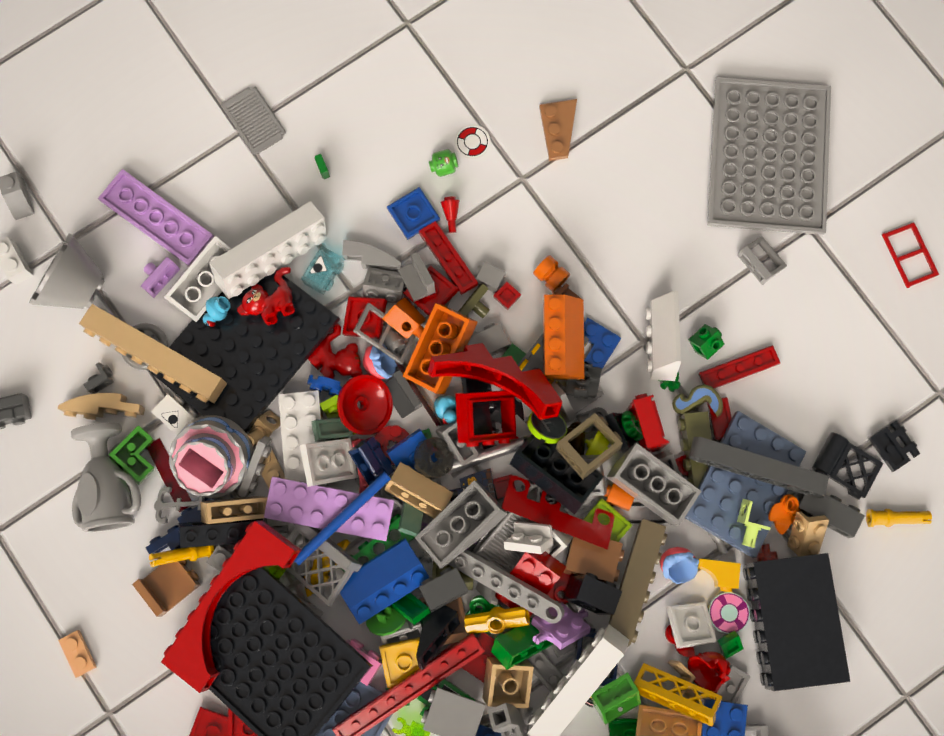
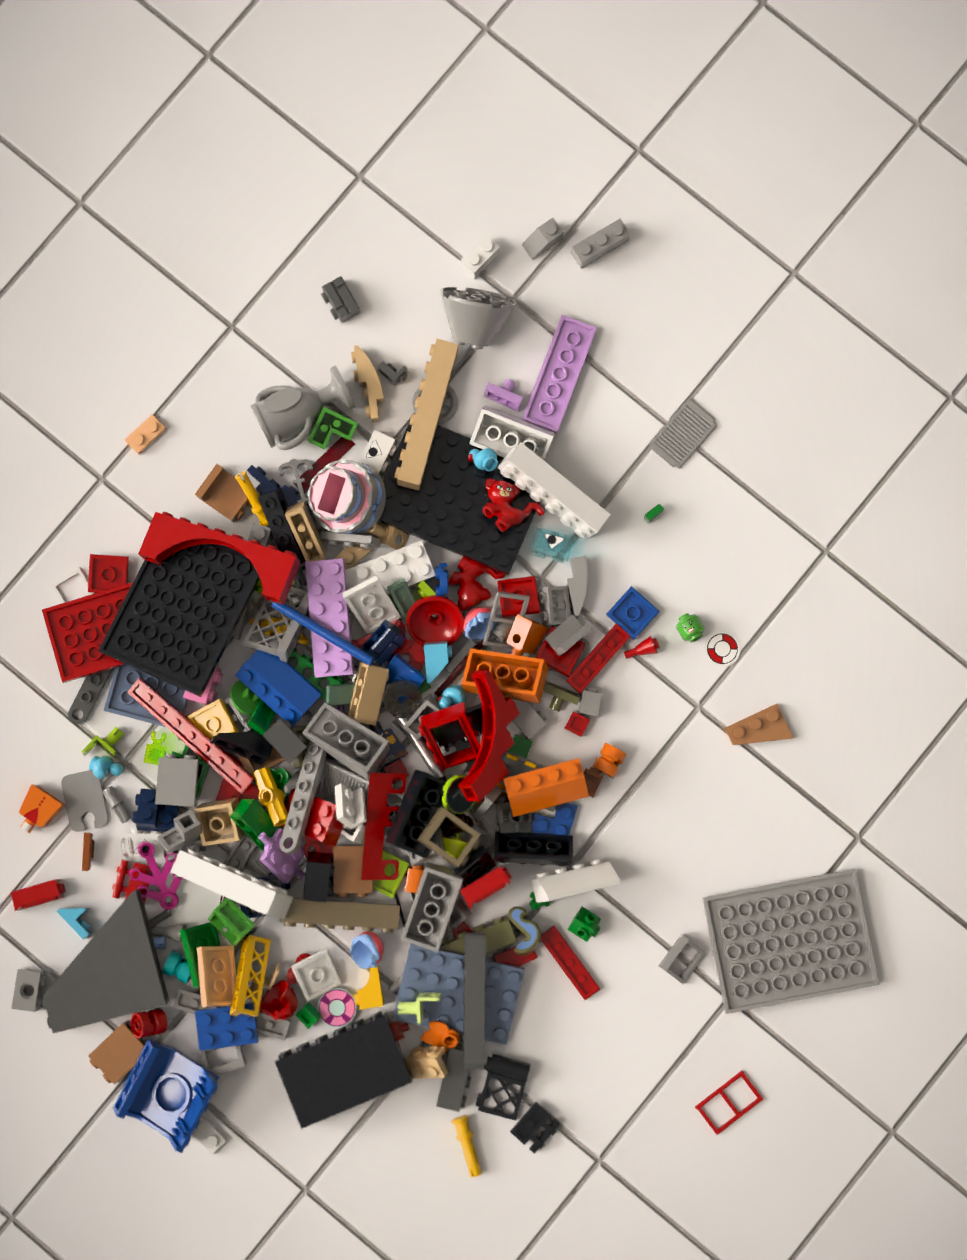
camera: 75 degrees right, 5 degrees up
green gear [621,411,643,442] -> none
none -> medium azure slope [424,641,452,683]
none -> black slope [494,831,573,866]
none -> light grey brick [571,218,630,269]

